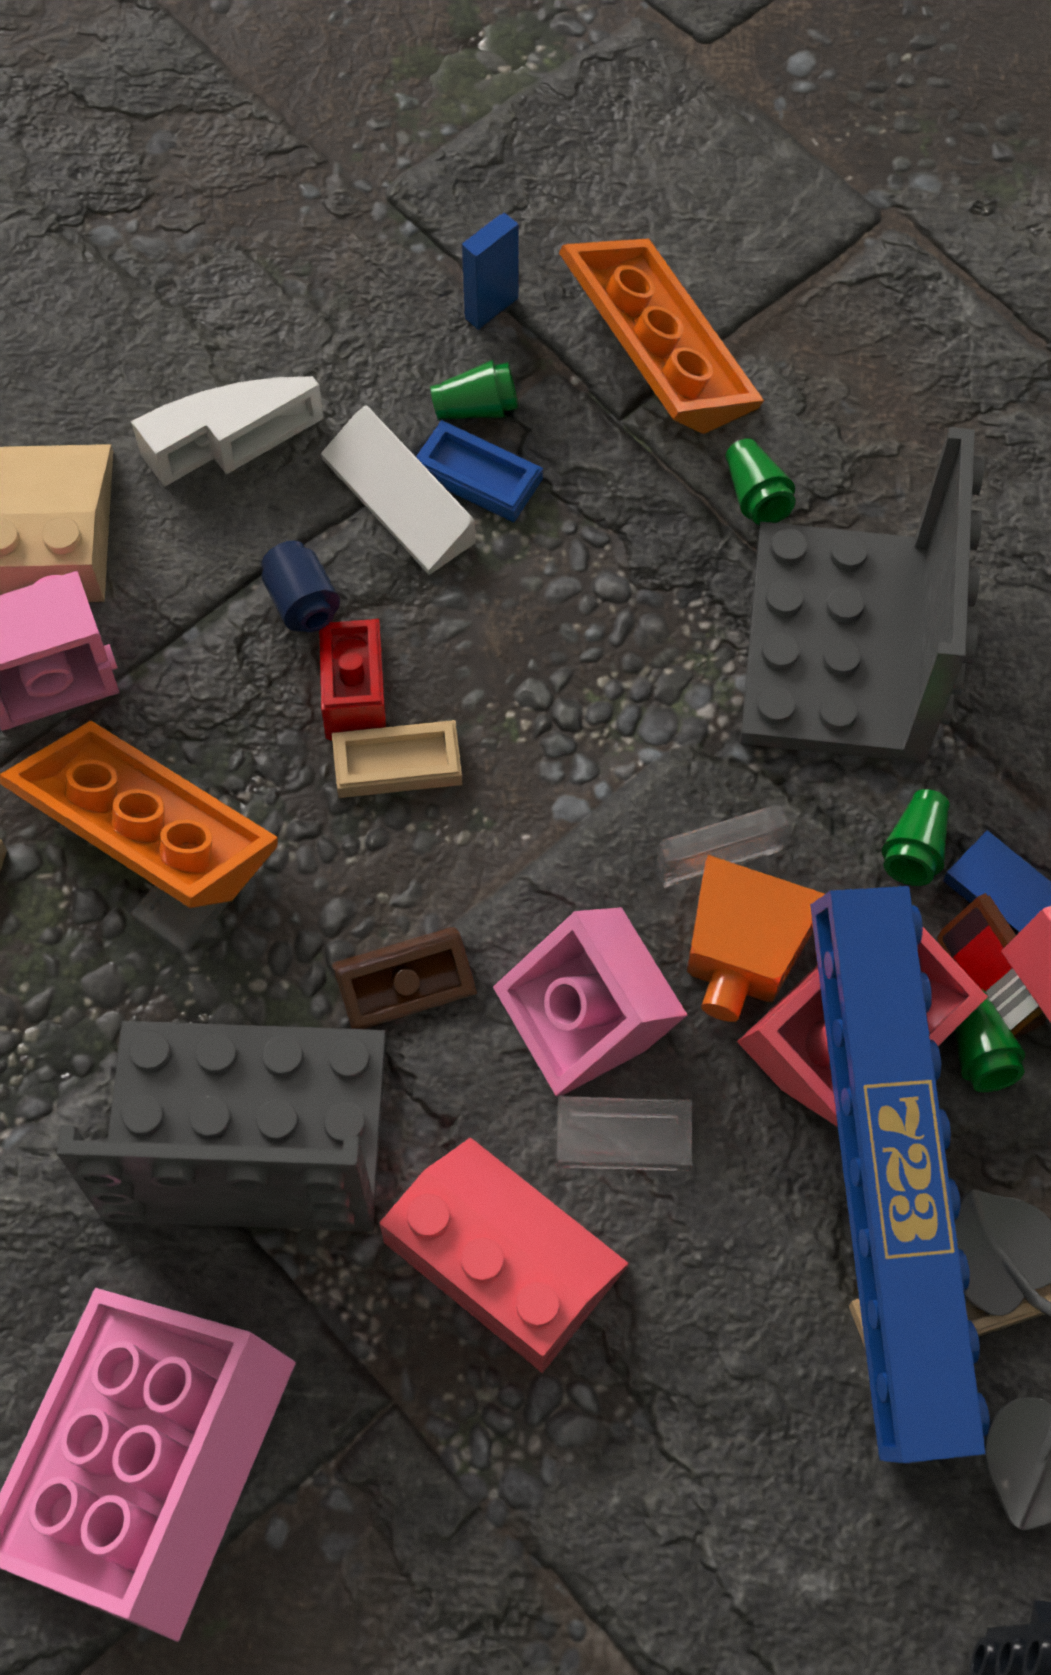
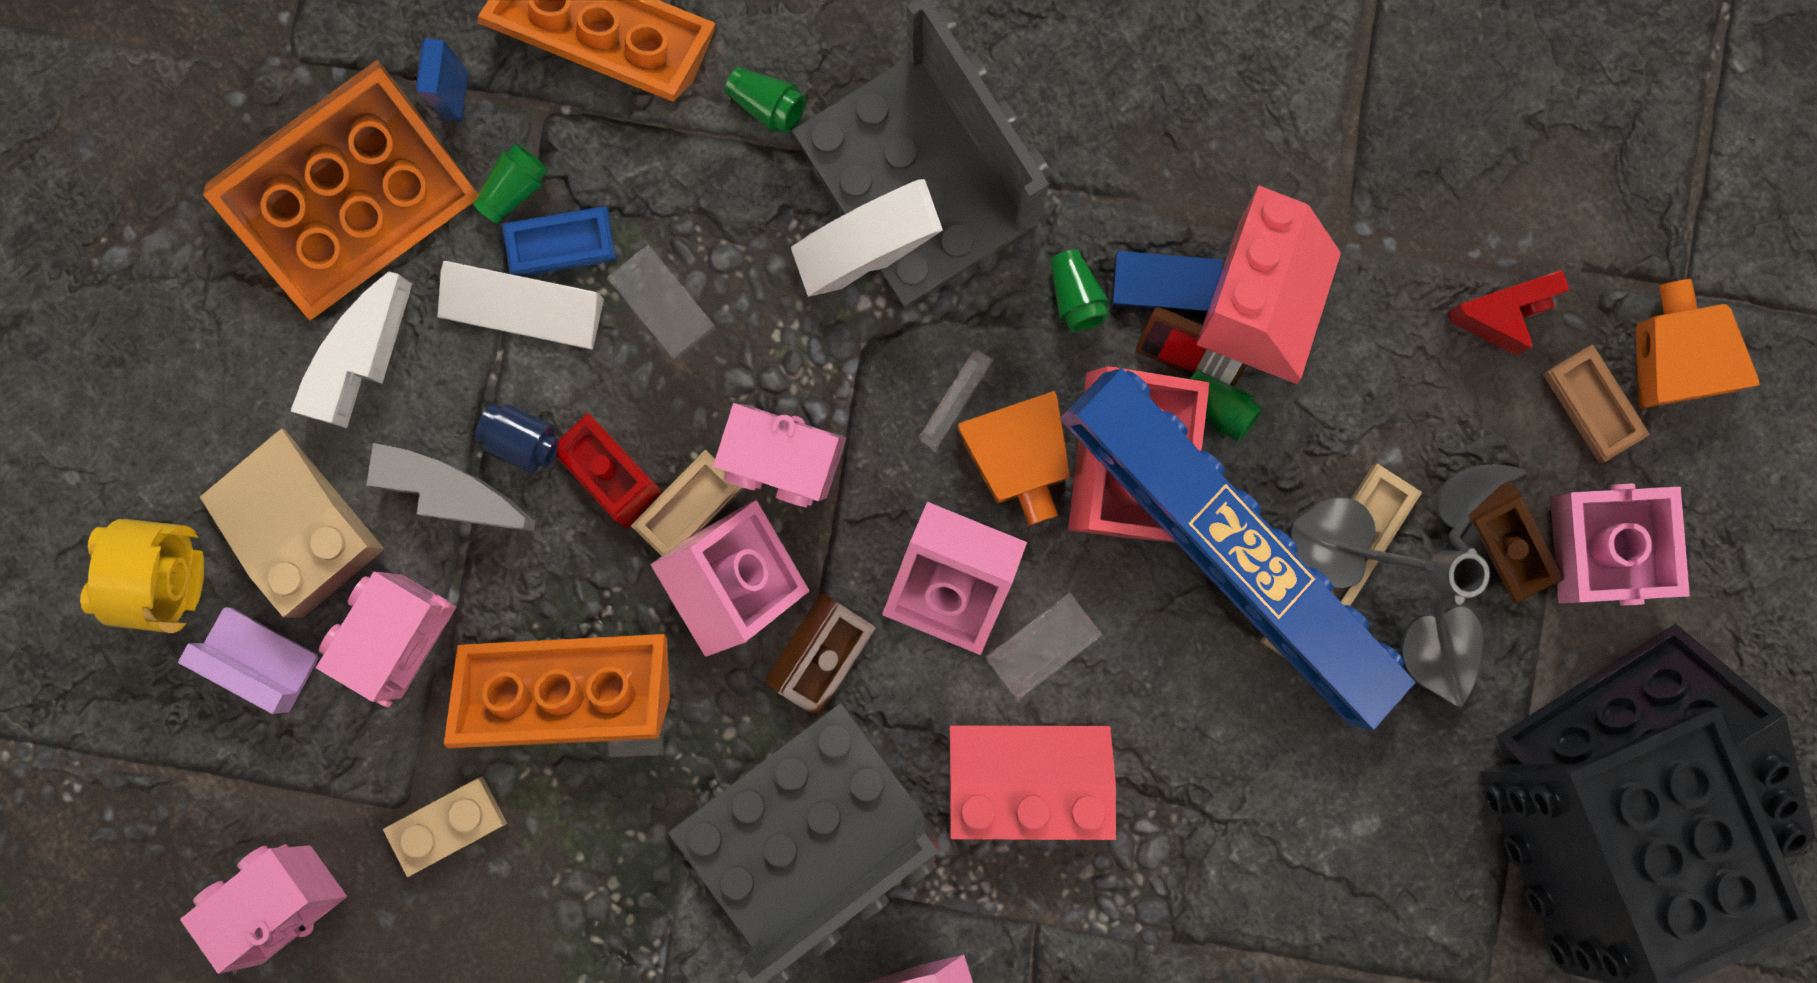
camera: 35 degrees left, 20 degrees up
none -> orange slope [203,59,478,321]
none -> light grey slope [366,443,535,532]
none -> clear tile [607,245,716,361]
none -> bright pink slope [650,500,809,657]
none -> bright pink brick [713,403,846,508]
none -> white slope [791,179,943,297]

